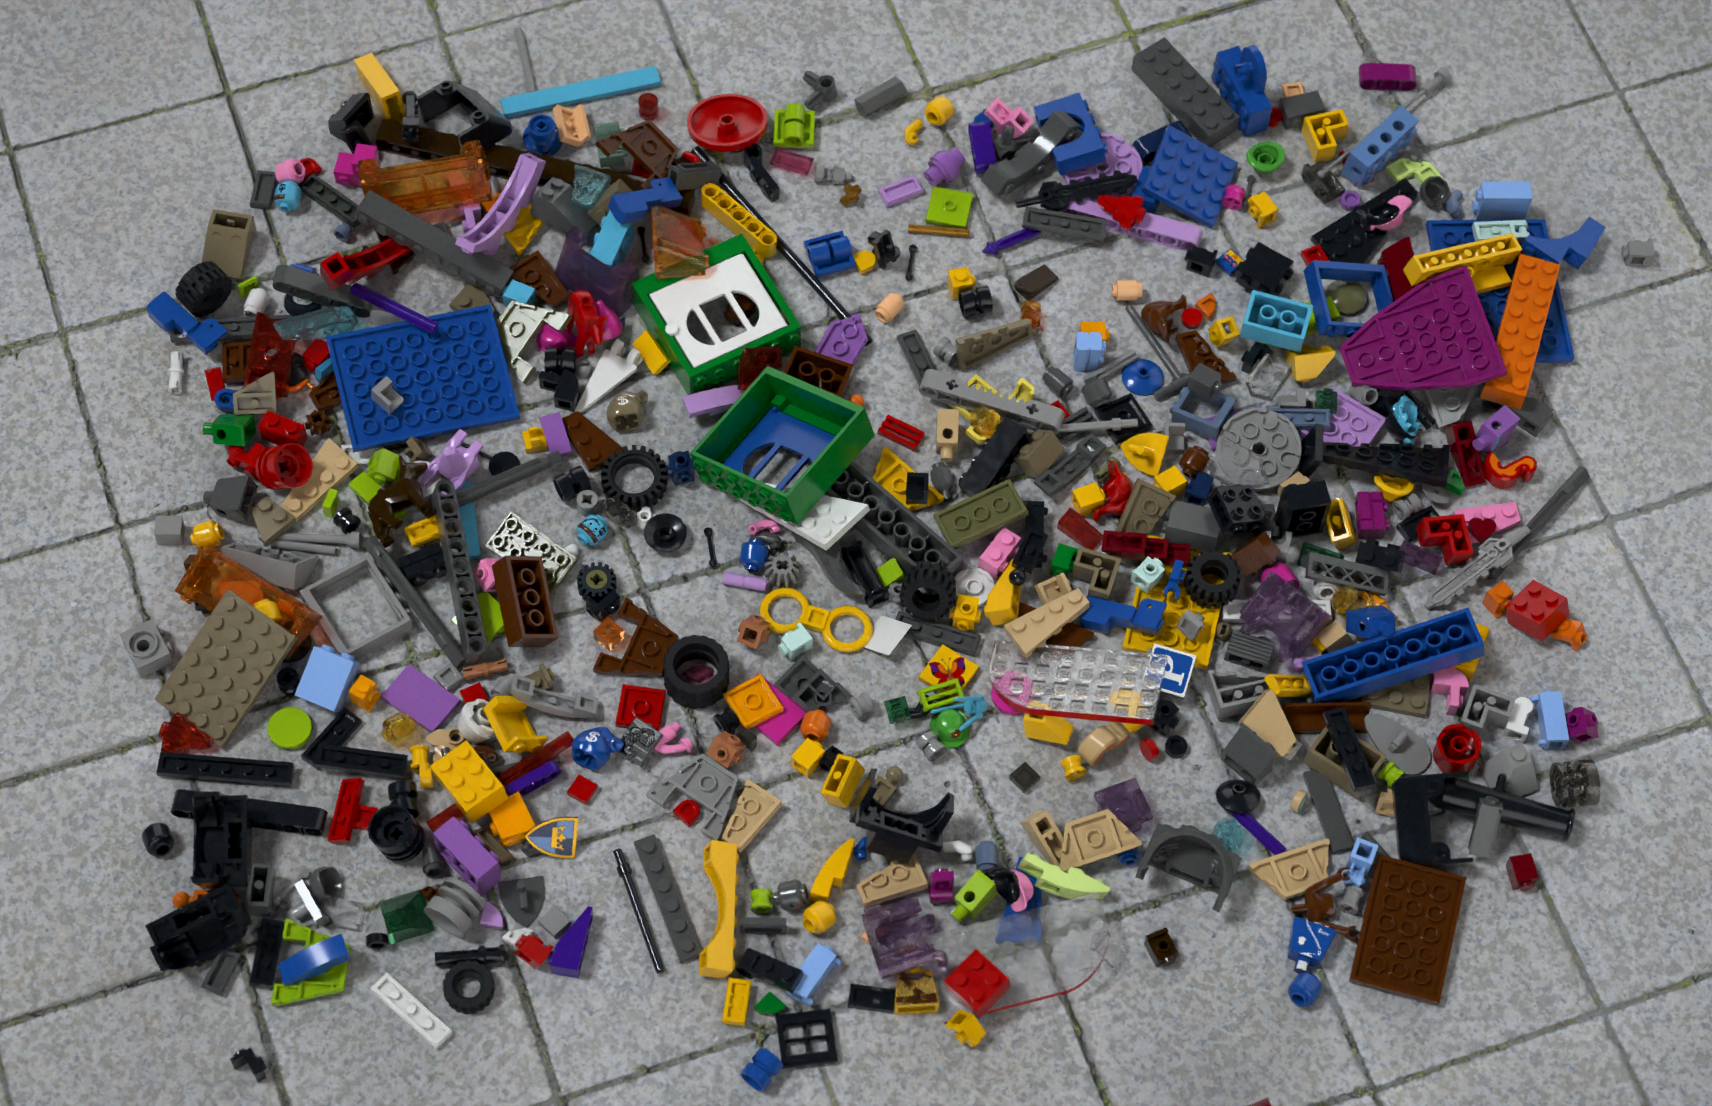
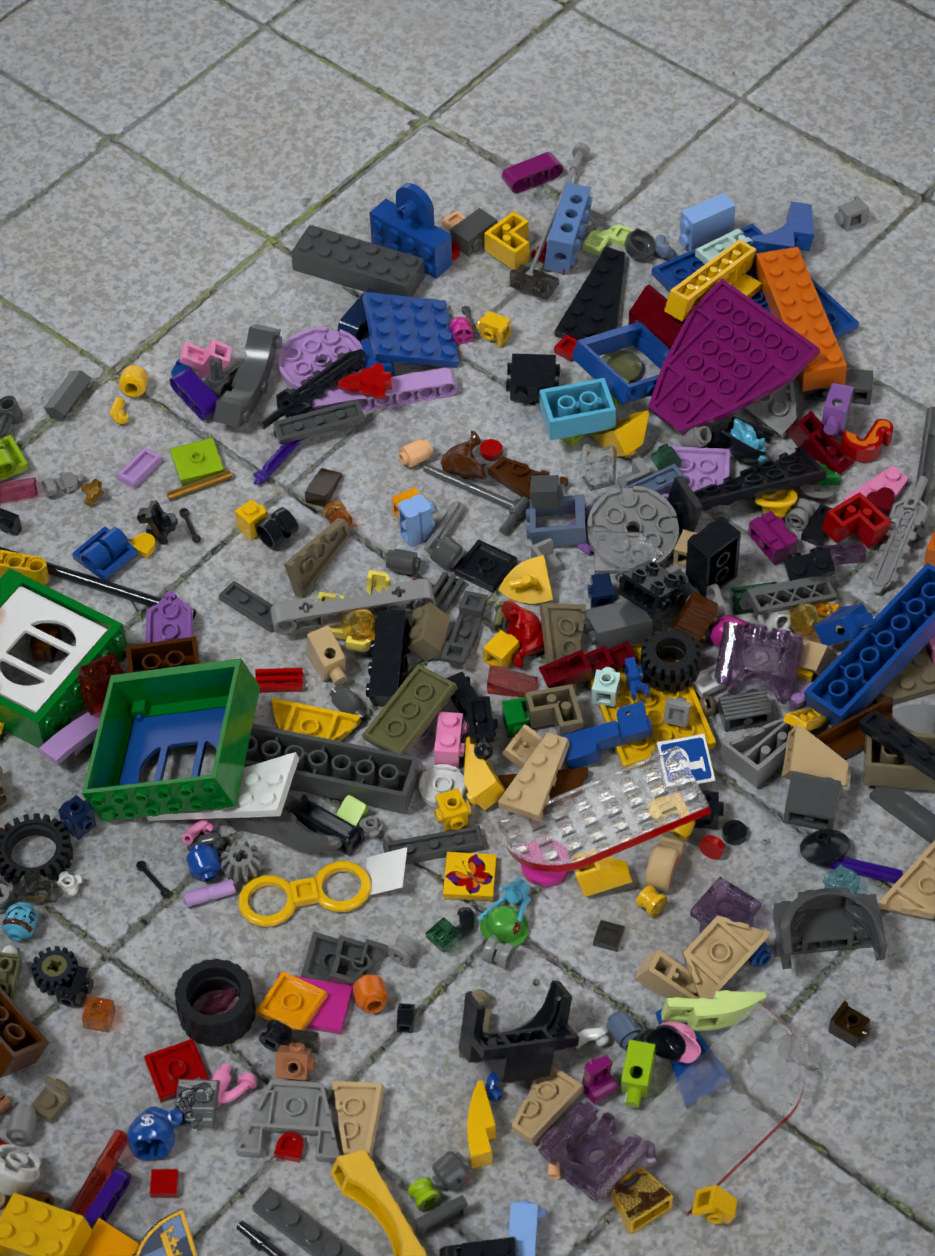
camera: 25 degrees left, 10 degrees down
yellow panel [483,696,548,753] -> none
light grey slope [510,674,598,718] -> none
reddish brown wing [593,598,679,676] -> none
black dish [644,513,687,553] -> none
nougat brick [737,615,771,649] -> none
light aqua brick [778,623,813,661] -> none
yellow brick [791,738,825,778] -> none
yellow head [802,900,836,934] -> none
yellow brick [820,754,865,808] -> none
black tile [847,983,896,1014] -> none
light nougat brick [874,293,904,323] -> none
black tyre [899,561,957,621] -> none
black panel [906,472,929,504] -> none
lime tile [916,678,964,712] -> none
medium lavender piece [923,147,966,186] -> none
light grey wheel [933,337,957,366] -> none
red brick [944,949,1011,1020] -> none
light grey bar [1026,418,1138,435] -> none
blue arch [1034,93,1108,175] -> none
blue dish [1122,359,1163,396] -> none
yellow brick [1153,465,1187,496] -> none
reddish brown head [1179,445,1210,478] -> none
black brick [1184,246,1218,278] -> none
orange tile [1195,293,1216,321] -> none
yellow brick [1208,316,1240,347] -> none
blue tile [1215,248,1244,276] -> none
black bracket [1241,342,1274,374] -> none
bright green hat [1246,141,1285,174] -> none
tan tile [1290,789,1308,813] -> none
yellow brick [1326,497,1357,549] -> none
medium lavender tile [1340,191,1361,211] -> none
hair [1356,195,1412,232] -> none

